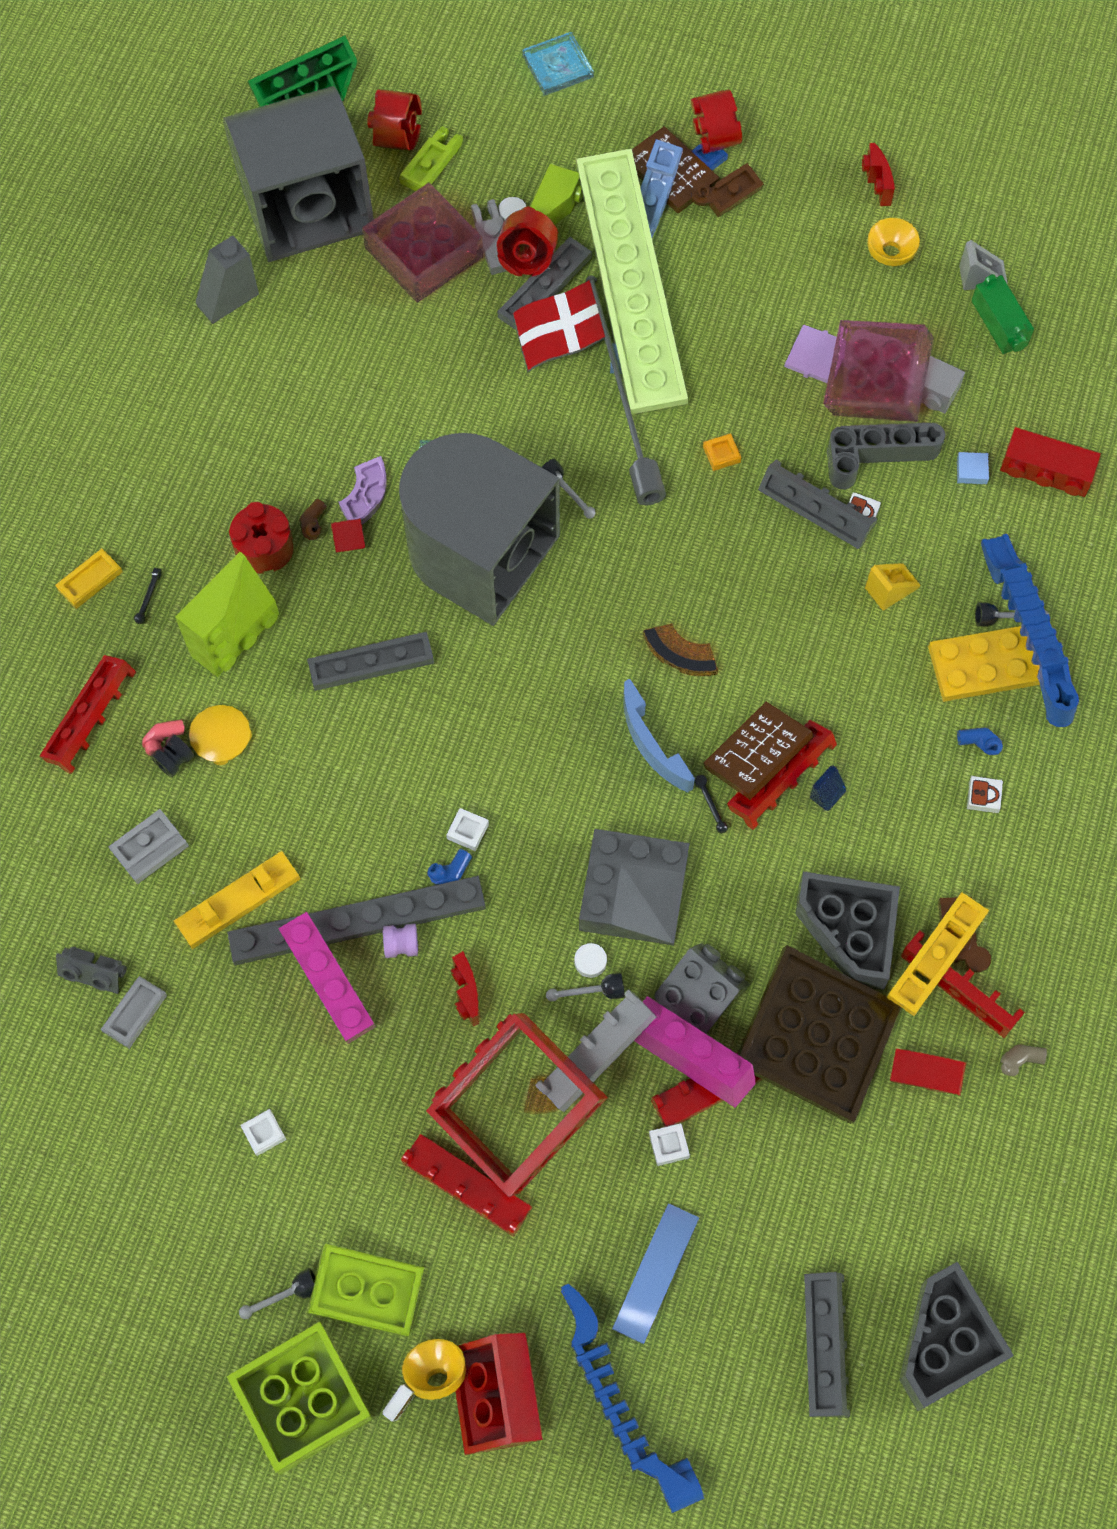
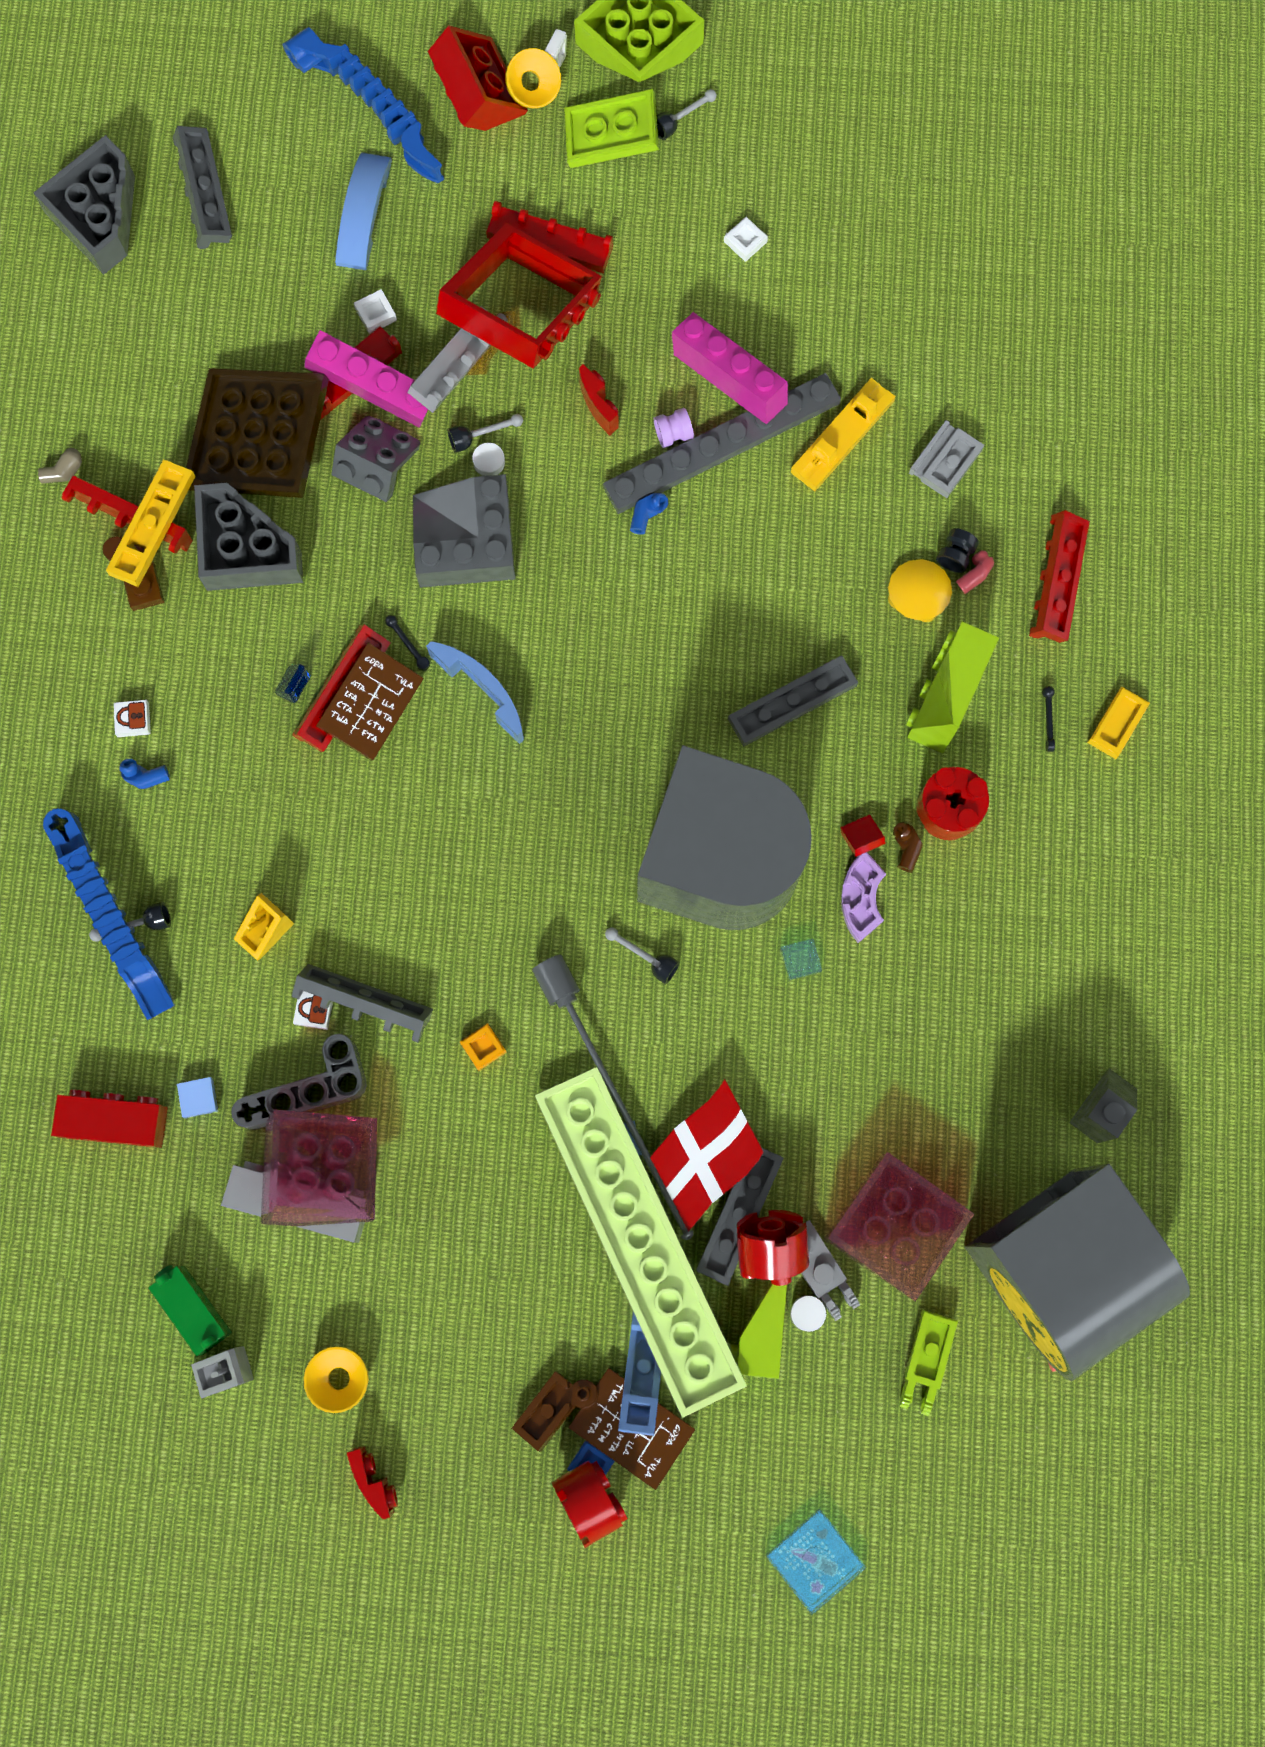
camera: 165 degrees right, 10 degrees up
dark grey hinge [56,946,127,994] -> none
light grey tile [101,976,167,1049] -> none
green wedge [247,35,358,107] -> none
red brick [367,89,422,150] -> none
white plate [446,808,489,851] -> none
clear orange tile [643,623,718,676] -> none
lavender piece [784,325,847,384] -> none
red slope [890,1048,966,1096] -> none
yellow plate [928,626,1040,702] -> none

